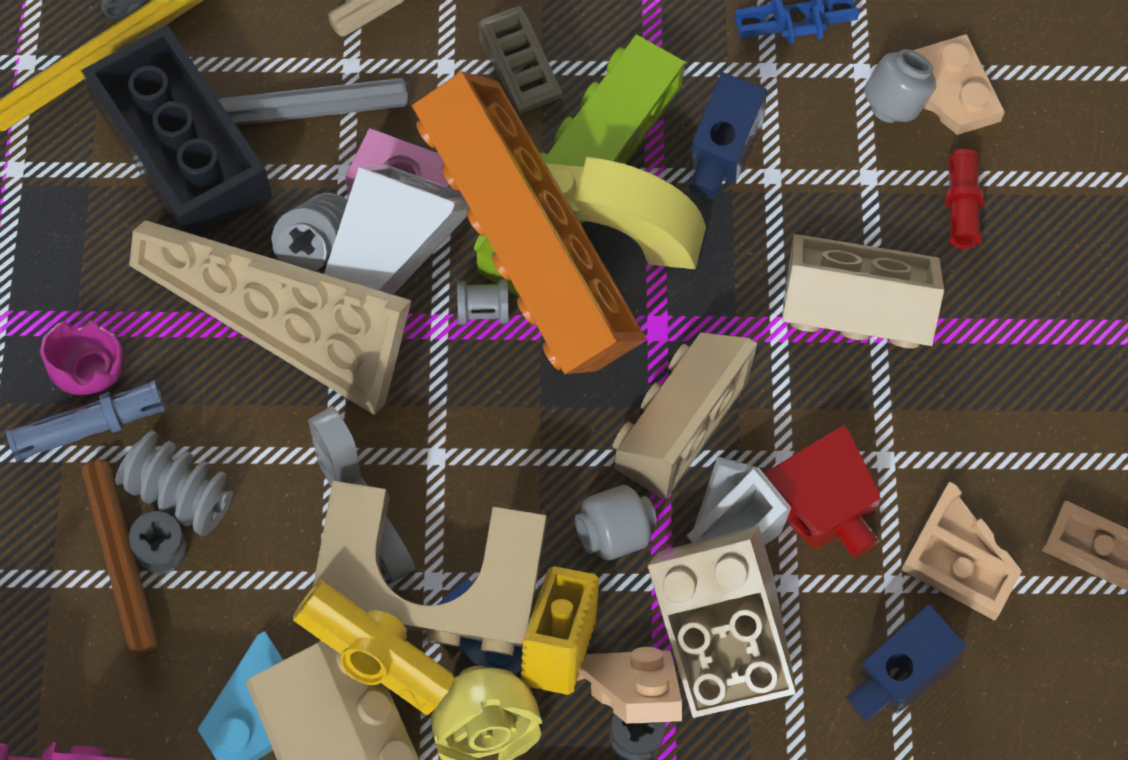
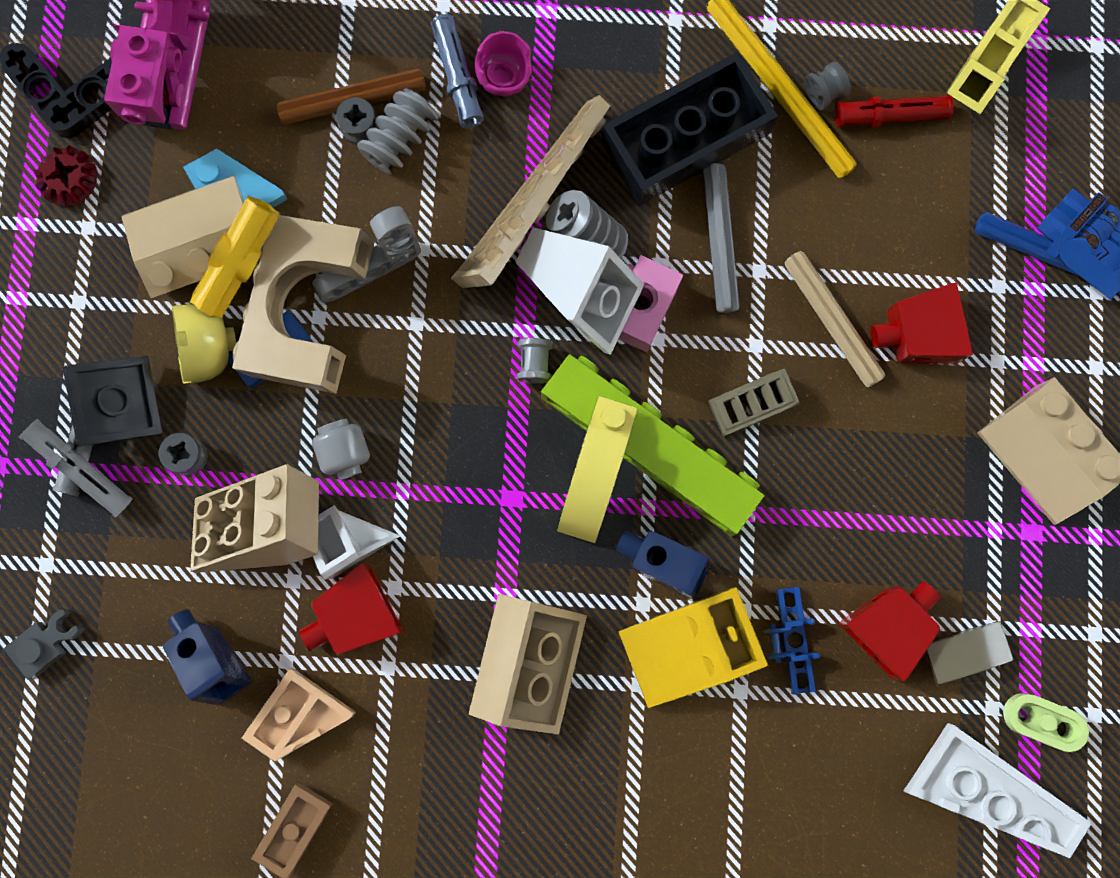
camera: 95 degrees right, 15 degrees up
orange brick [412,71,647,374] -> none
yellow brick [520,566,599,695] -> none
light nougat wing [577,647,682,724] -> none
tan slope [612,332,757,501] -> none
light grey head [864,49,936,123] -> none
light nougat wing [913,34,1005,135] -> none
red pin [945,149,984,249] -> none
none -> yellow slope [618,587,768,708]

